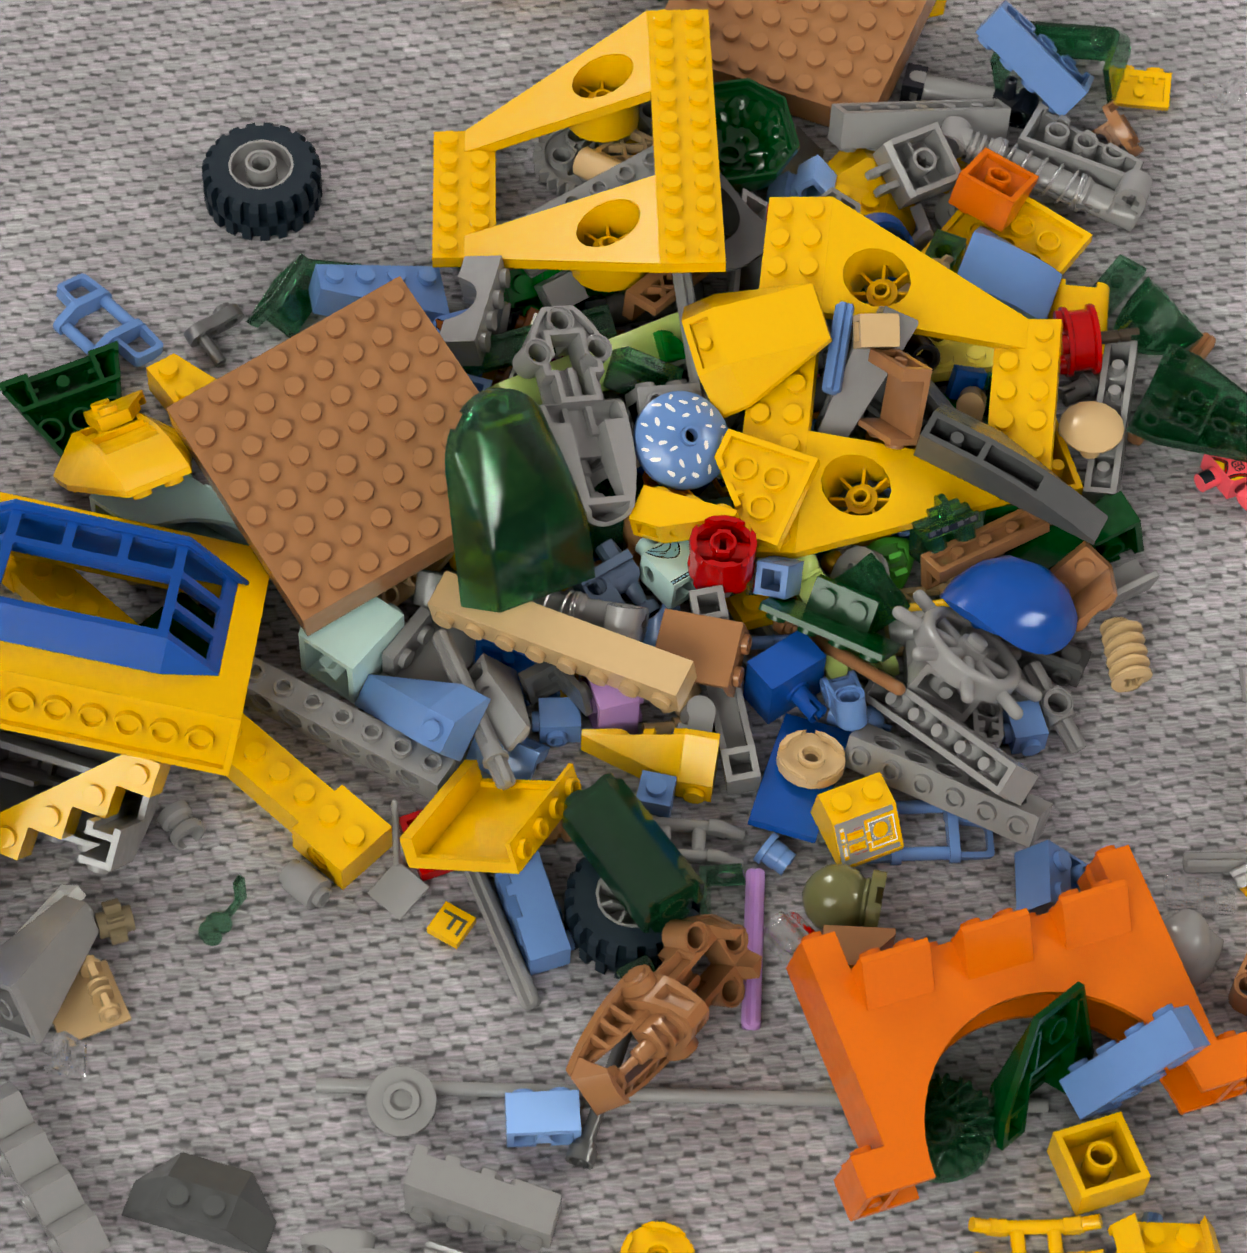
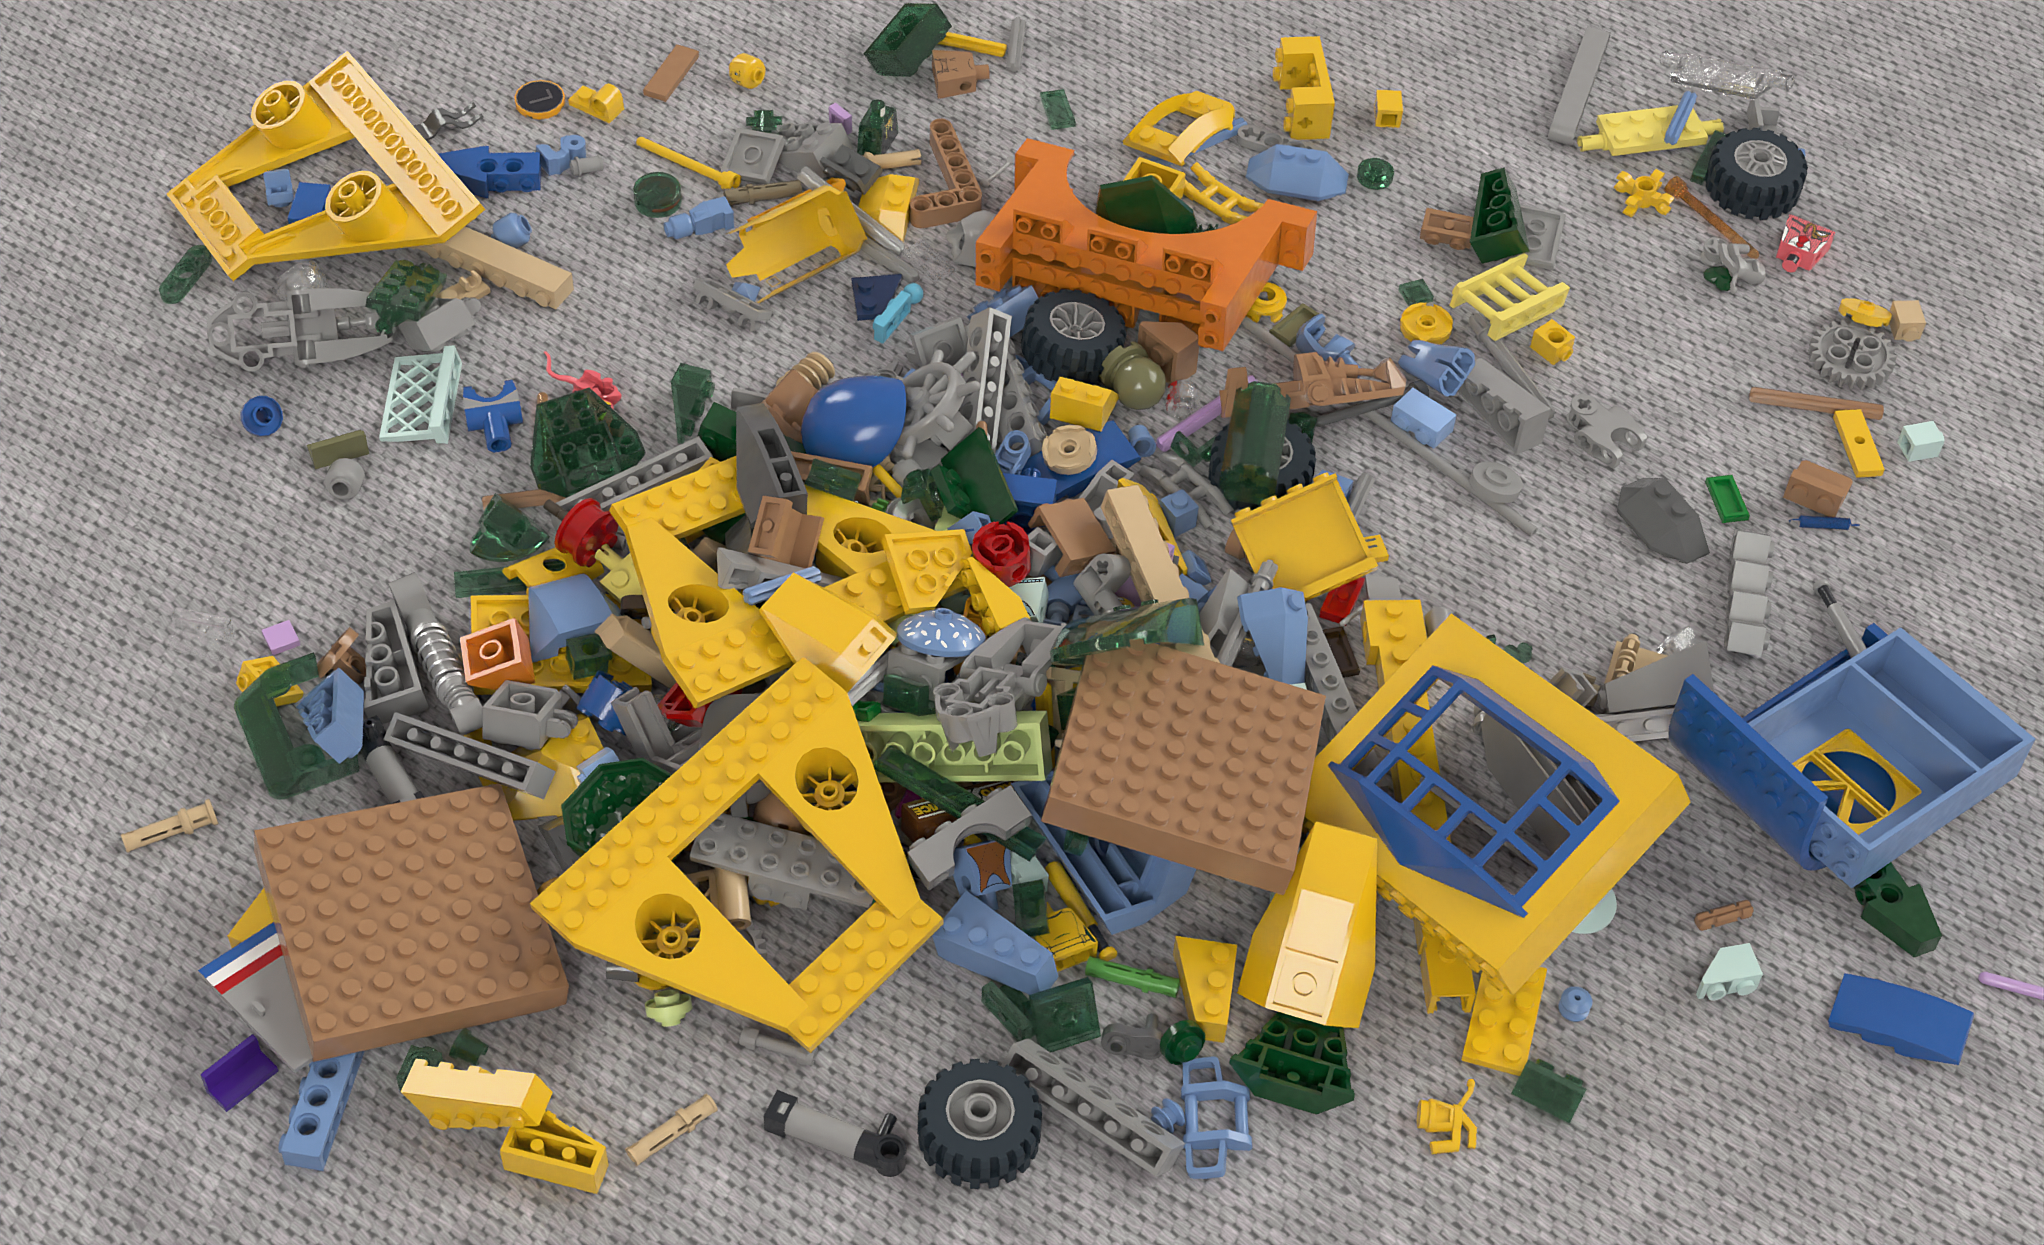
camera: 135 degrees left, 5 degrees down
yellow wing [83,390,146,432] -> none
tan panel [853,313,900,349] -> none
tan dish [1058,401,1125,459] -> none
medium blue wedge [1059,1004,1211,1120] -> none
none -> lavender tile [261,620,300,656]
none -> tan pin [625,1093,718,1166]
none -> clear green slope [671,363,715,444]
none -> piece [763,1090,907,1177]
none -> dark blue wing [851,274,902,321]
none -> medium azure plate [873,283,924,344]
none -> light grey bracket [906,316,968,383]
none -> light grey brick [1001,1038,1185,1177]
none -> black wheel [1021,289,1127,385]
none -> medium blue wheel [1151,1098,1185,1134]
none -> dark green plate [1159,1020,1205,1065]
none -> medium blue tile [1181,550,1211,585]
none -> yellow piece [1246,282,1287,323]
none -> olive tile [1269,303,1319,347]
none -> medium blue piece [1296,314,1361,379]
none -> dark brown tile [1323,626,1360,678]
none -> medium blue piece [1398,340,1475,397]

